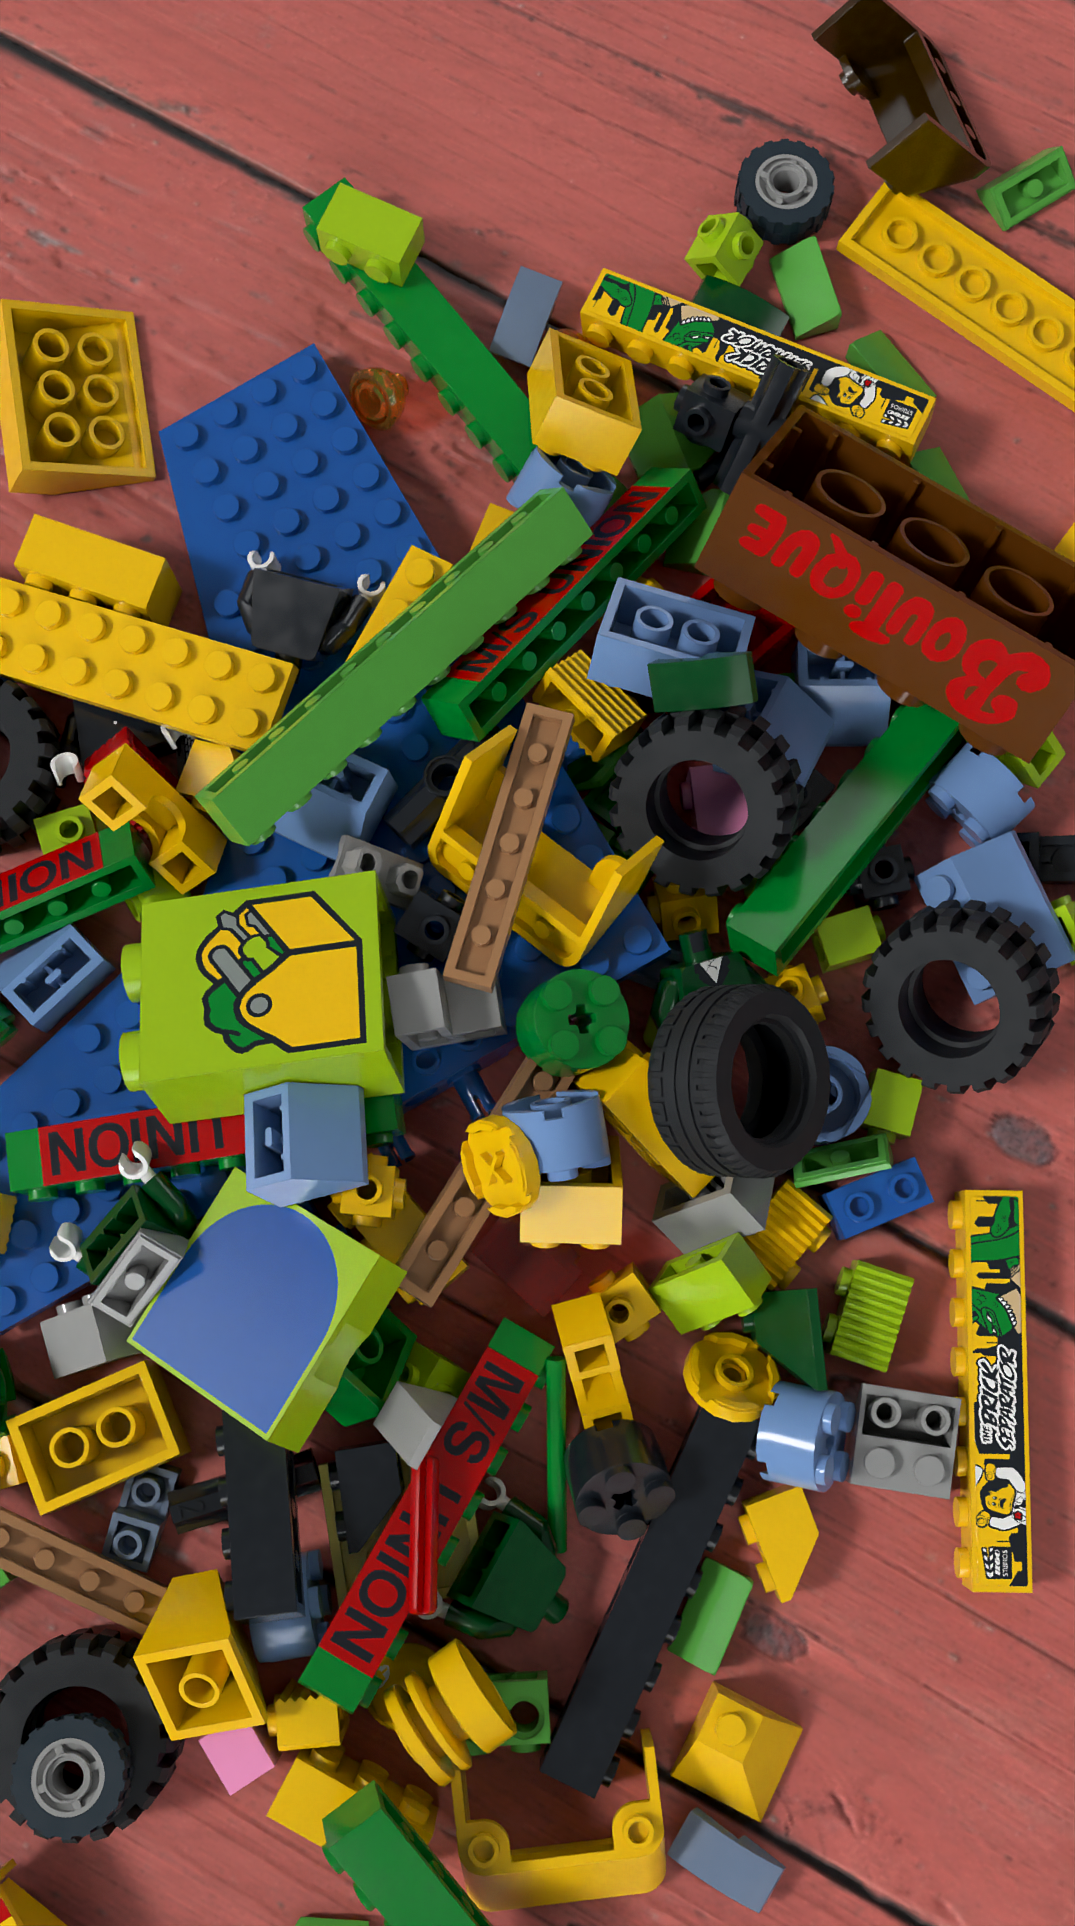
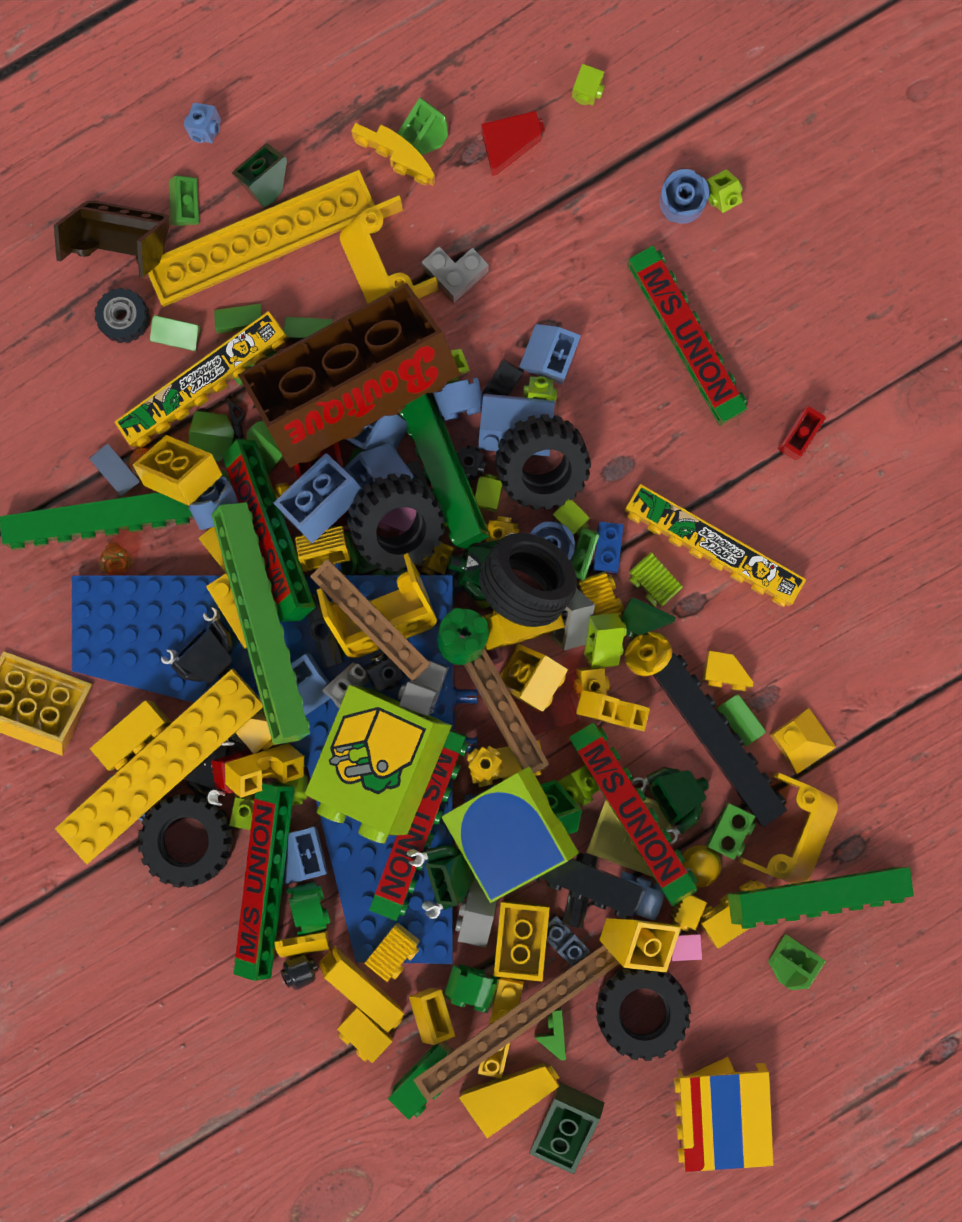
camera: 60 degrees left, 5 degrees up
black wheel [10,1712,135,1840] -> none
light grey slope [88,1228,189,1328] -> none
medium blue slope [244,1082,369,1208] -> none
lime brick [316,182,425,287] -> none
black slope [328,1440,405,1554] -> none
light grey slope [373,1381,457,1470] -> none
yellow wheel [383,1638,517,1787] -> none
red axle [408,1456,440,1615] -> none
yellow tile [460,1114,541,1218] -> none
medium blue brick [501,1089,611,1182] -> none
green bar [546,1356,567,1554] -> none
black brick [564,1419,675,1541] -> none
dark green slope [647,651,758,712] -> none
sand blue slope [667,1807,786,1913] -> none
black brick [673,373,752,453] -> none
lime brick [684,212,764,286] -> none
dark green slope [691,275,789,337] -> none
black piece [713,354,811,495] -> none
medium blue brick [756,1381,856,1492] -> none
light grey slope [845,1383,961,1500] -> none

